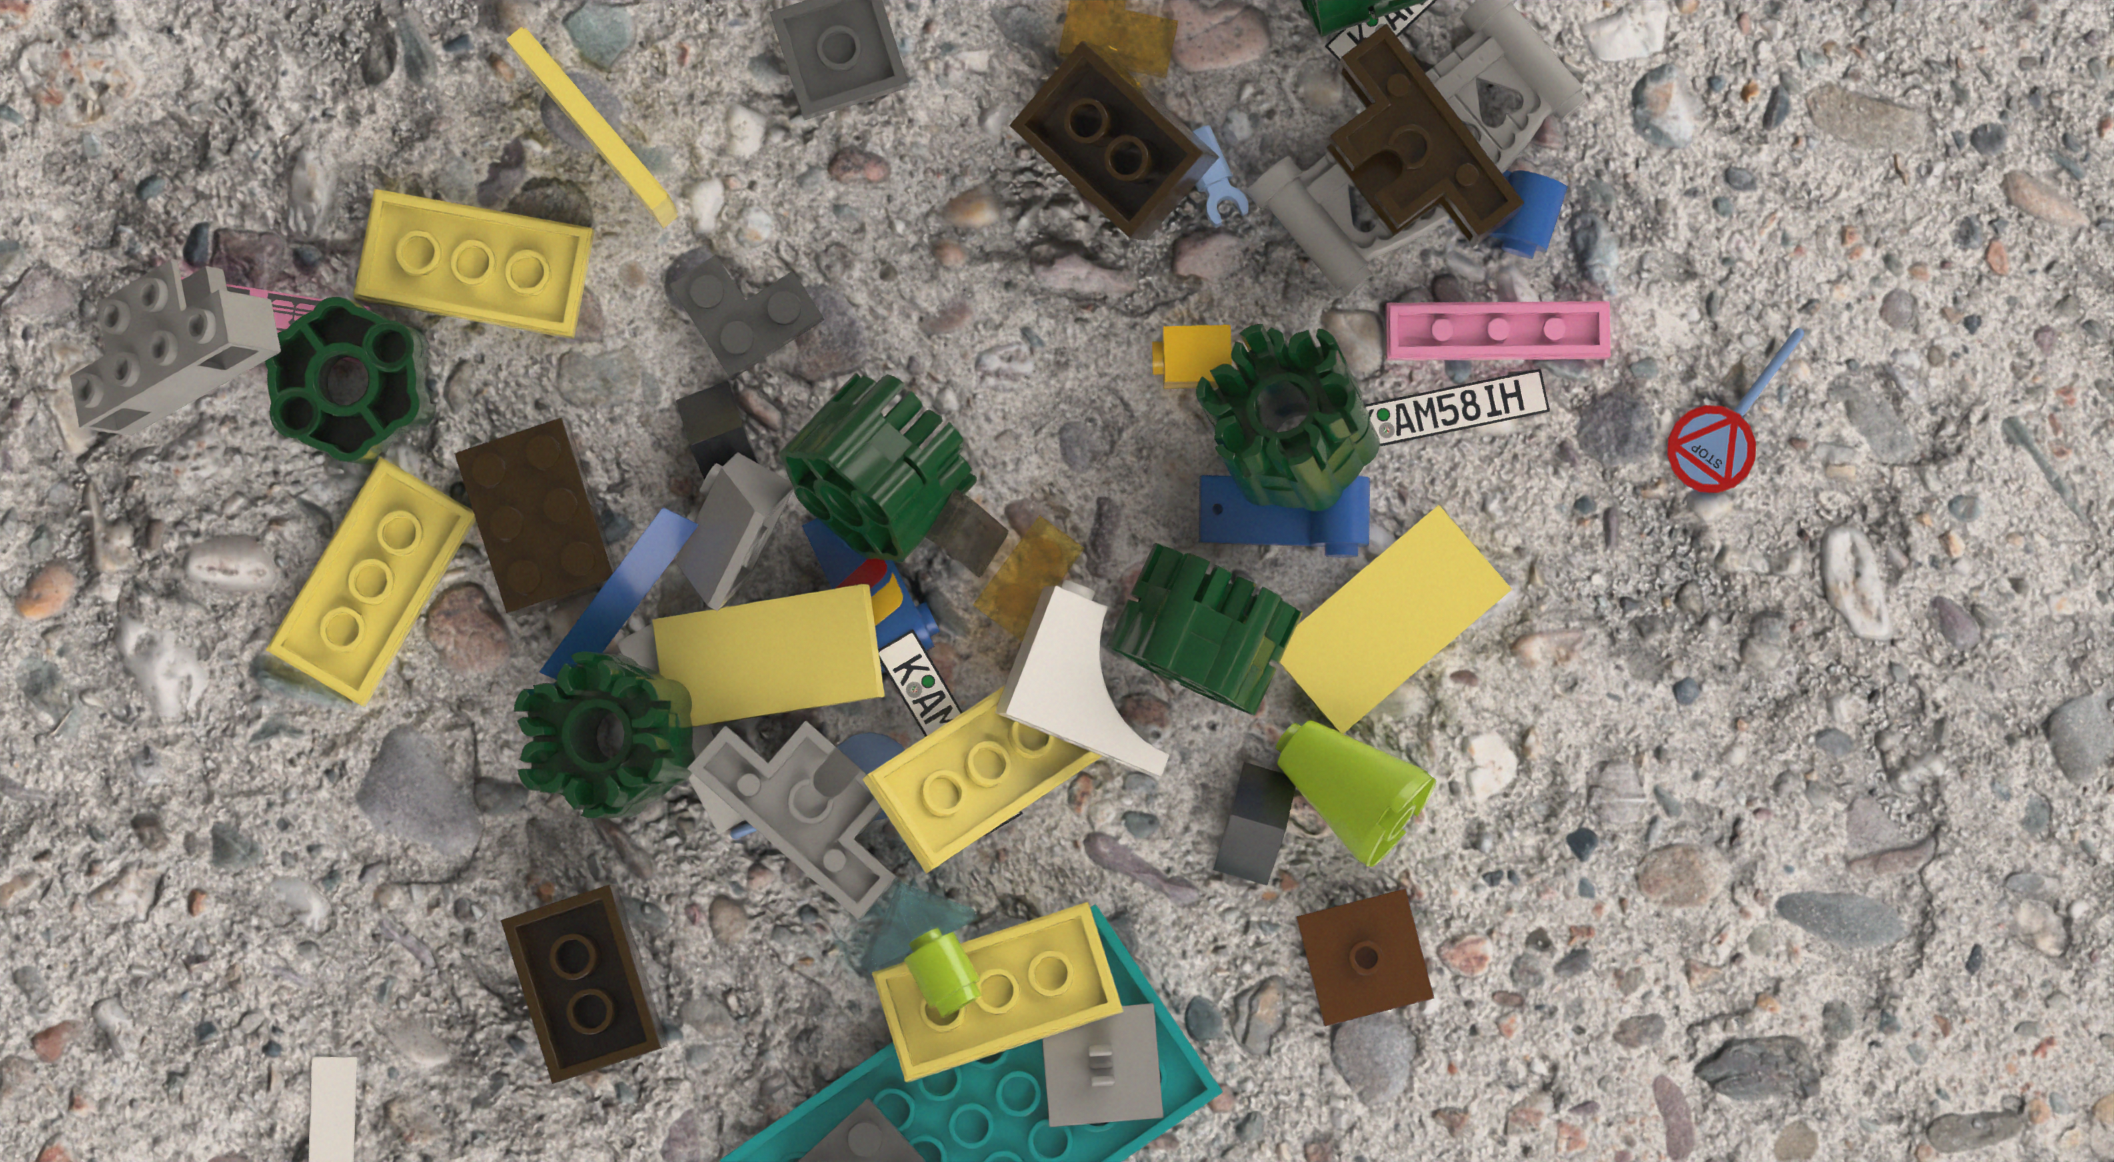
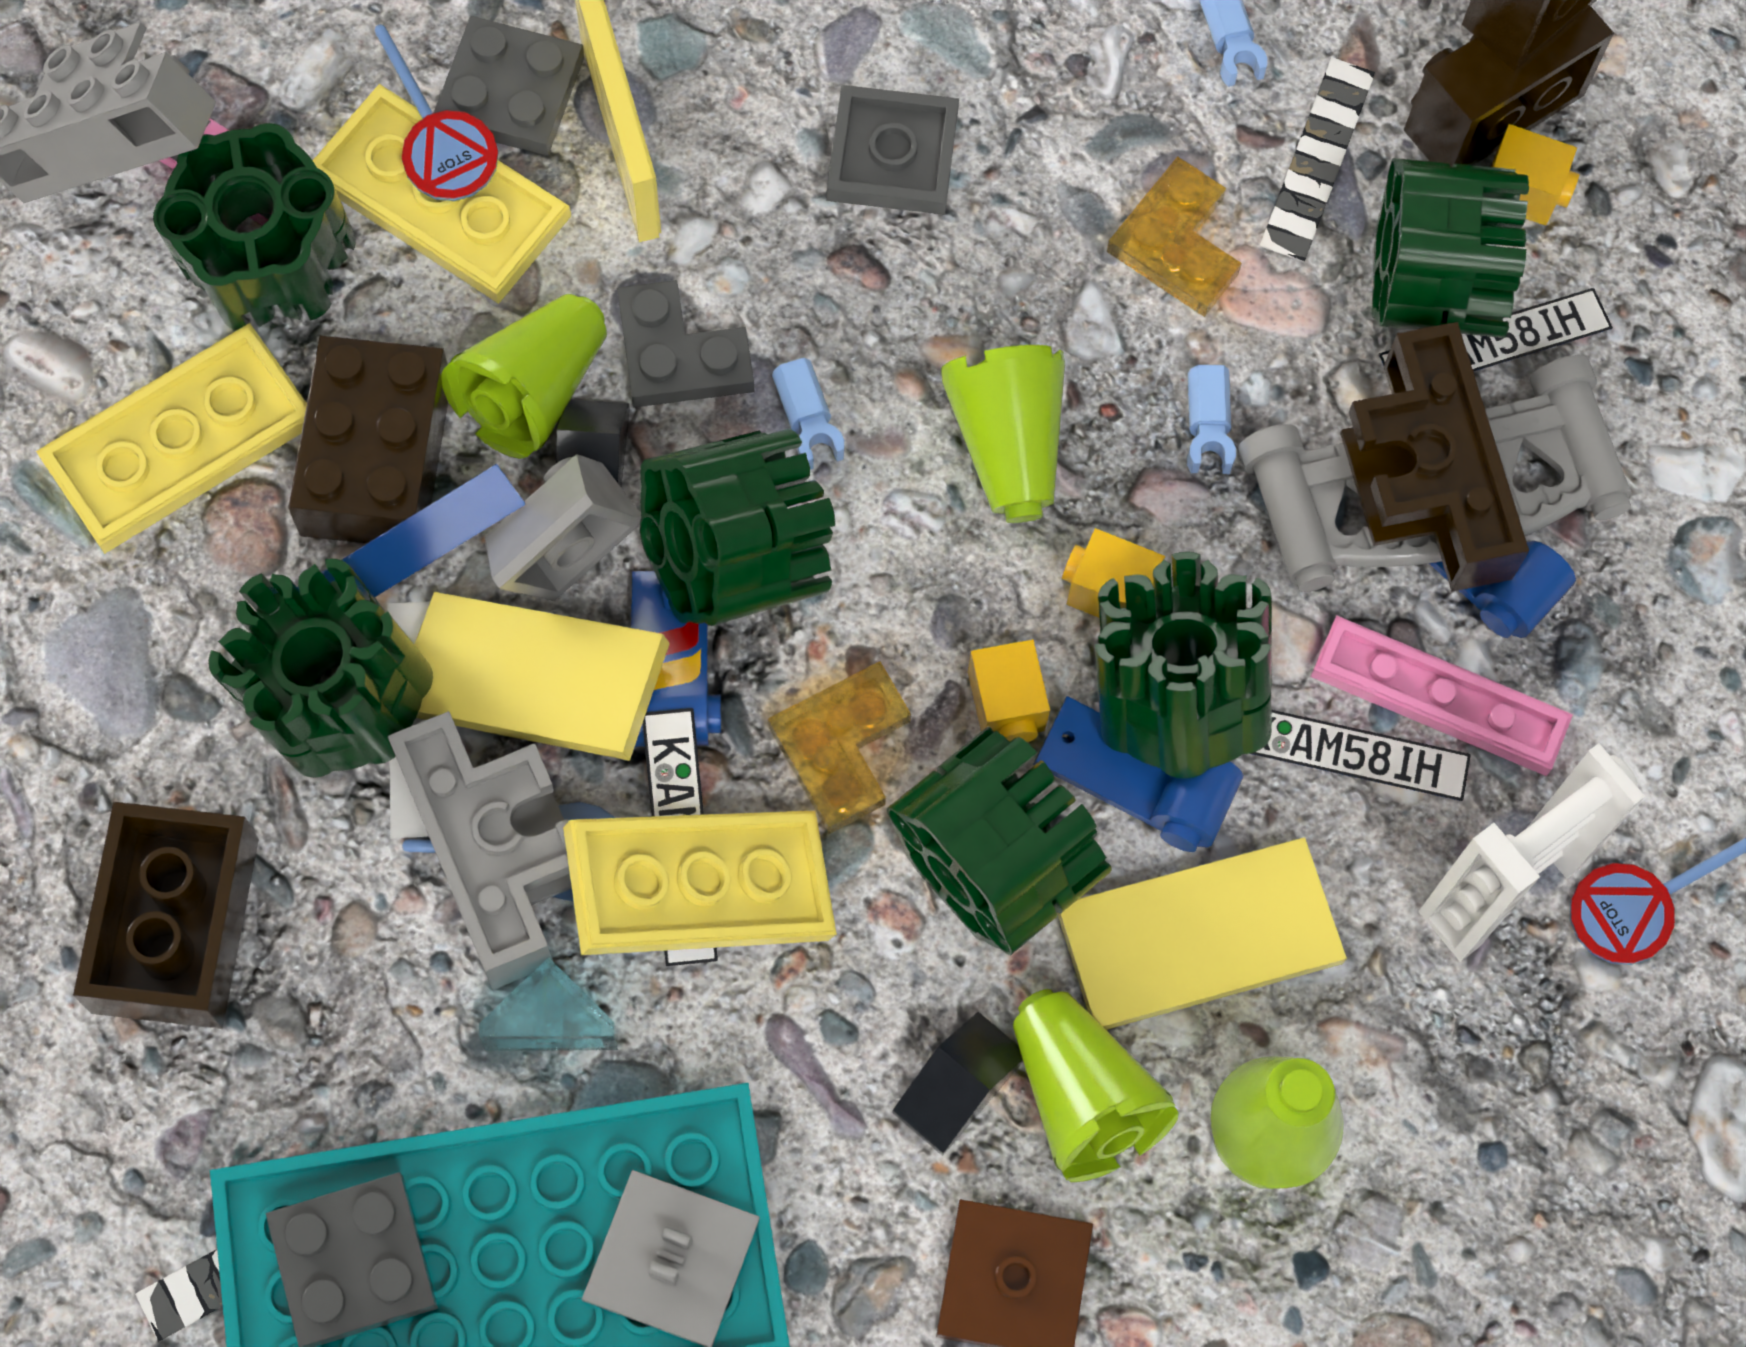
camera: 20 degrees right, 15 degrees down
light yellow tile [872,902,1124,1082] -> none
lime brick [904,927,982,1017] -> none
clear smoke tile [925,489,1009,578] -> none
white arch [995,580,1169,776] -> none
dark brown brick [1009,40,1219,241] -> none
none -> piece [375,24,499,201]
none -> dark grey plate [433,15,584,156]
none -> lime cone [441,294,607,459]
none -> light blue bar [772,358,844,470]
none -> lime cone [941,345,1065,523]
none -> yellow brick [967,639,1050,742]
none -> lime cone [1210,1056,1344,1189]
none -> white fence [1418,743,1645,962]

